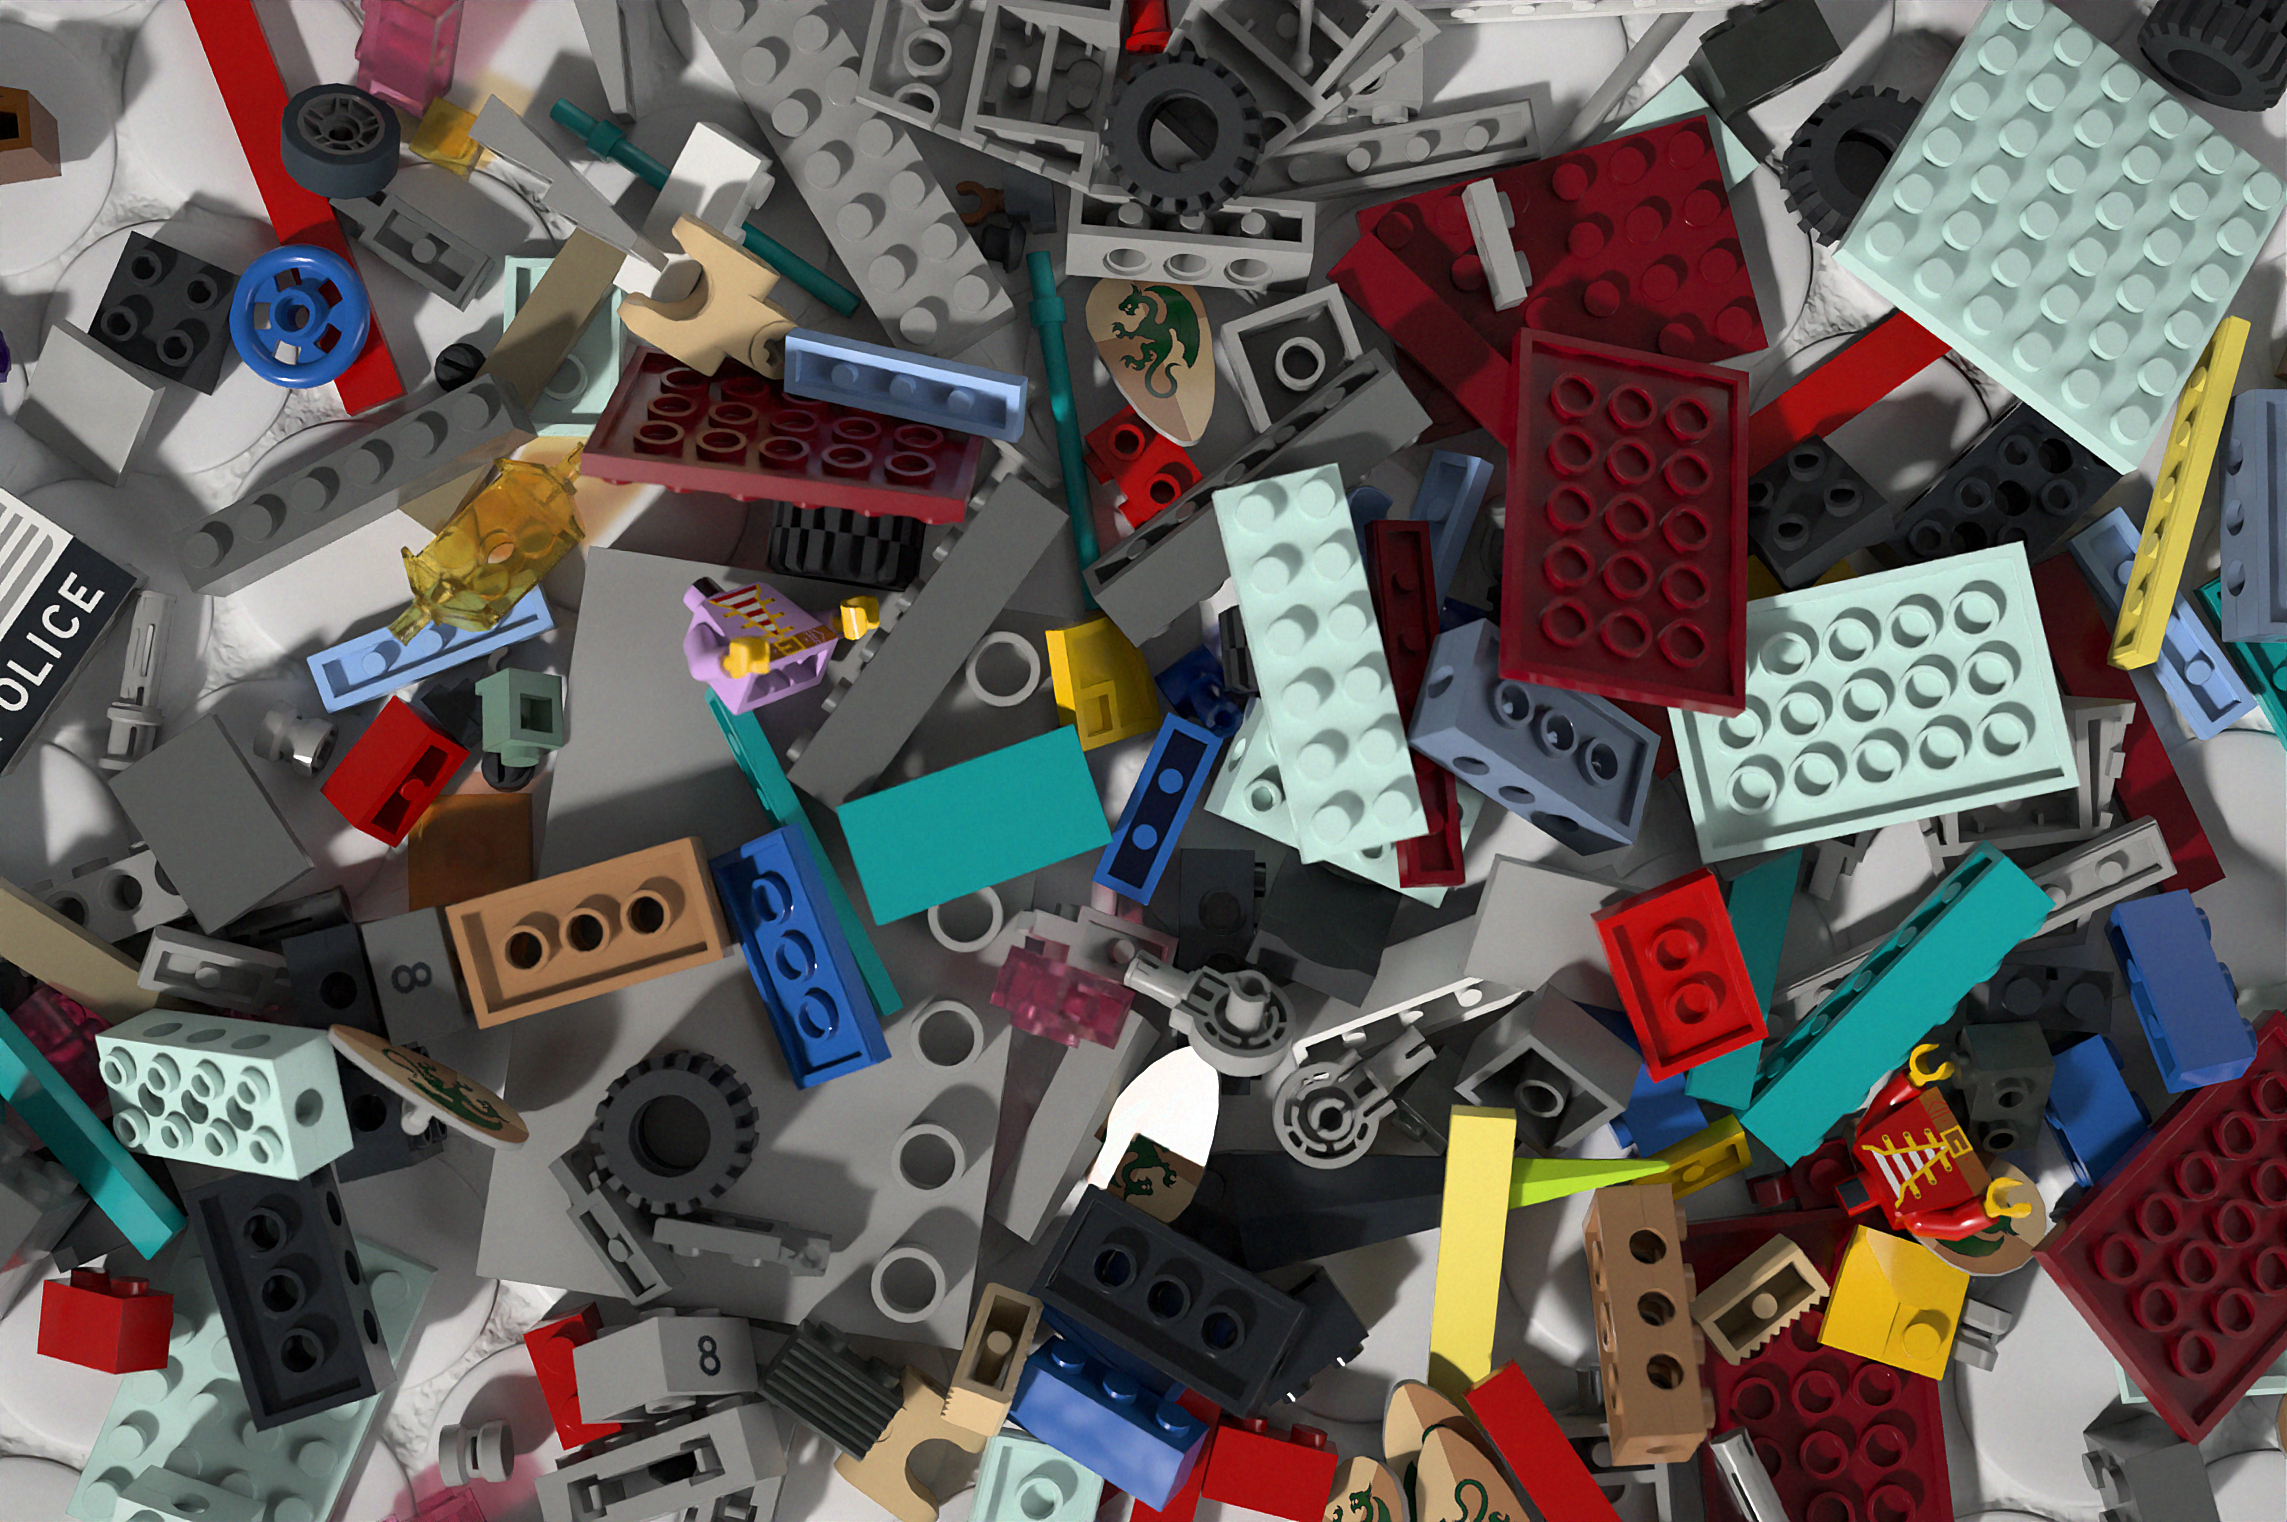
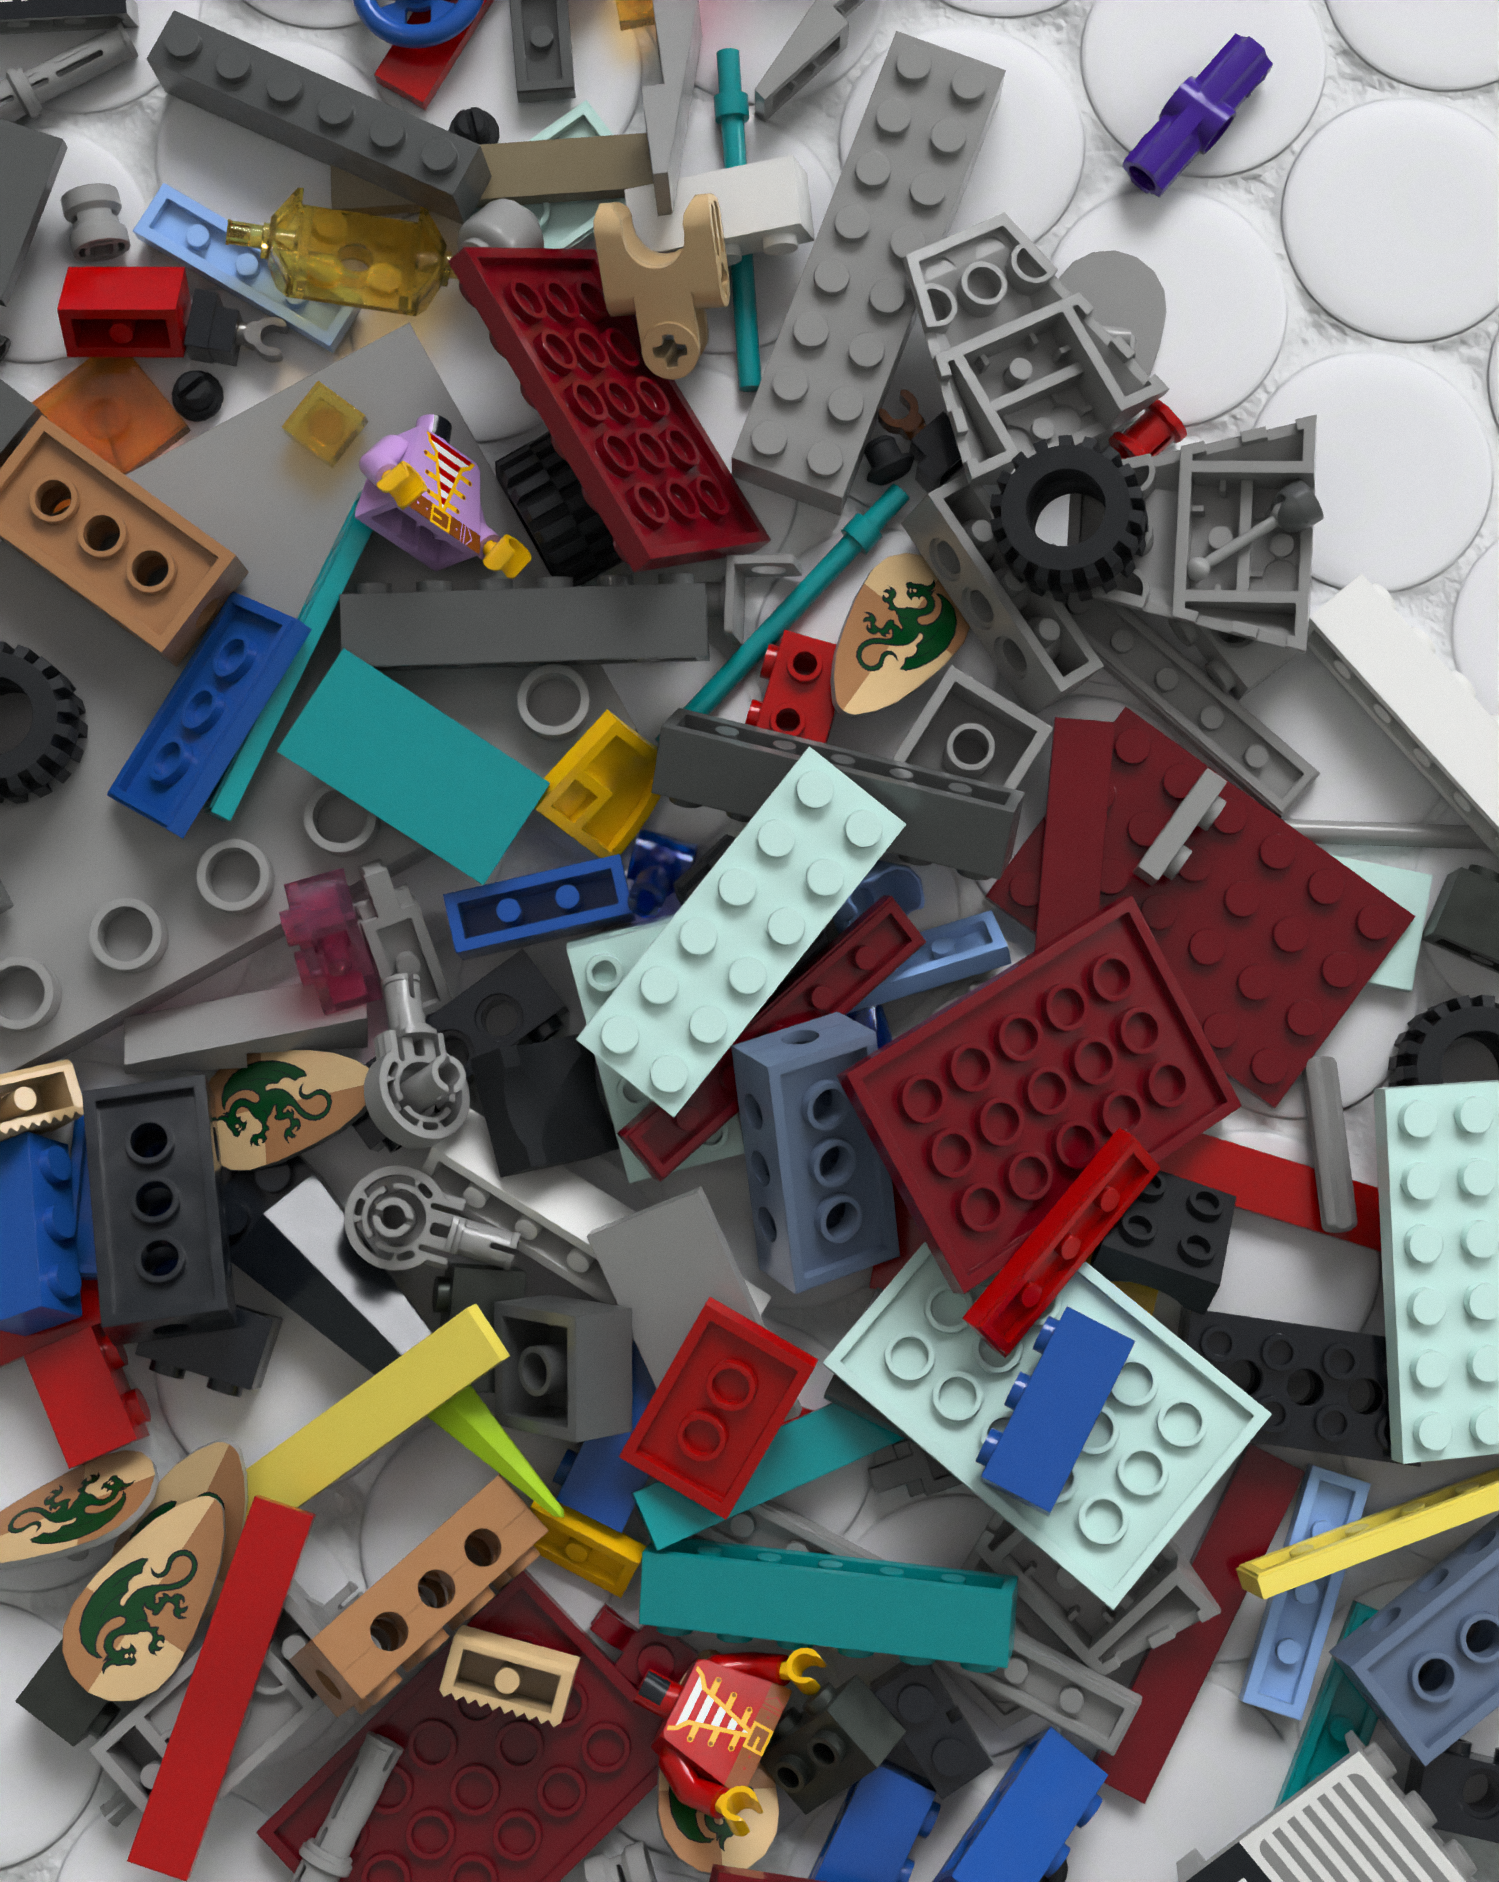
camera: 55 degrees right, 5 degrees down
sand green brick [475,667,563,767] -> none
light blue plate [784,327,1028,443] -> none
yellow plate [1817,1224,1970,1381] -> none
none -> clear yellow plate [282,381,368,468]
none -> light grey head [457,198,544,252]
none -> red tile [962,1127,1160,1358]
none -> blue brick [975,1306,1135,1517]
none -> light grey axle [1302,1056,1358,1233]

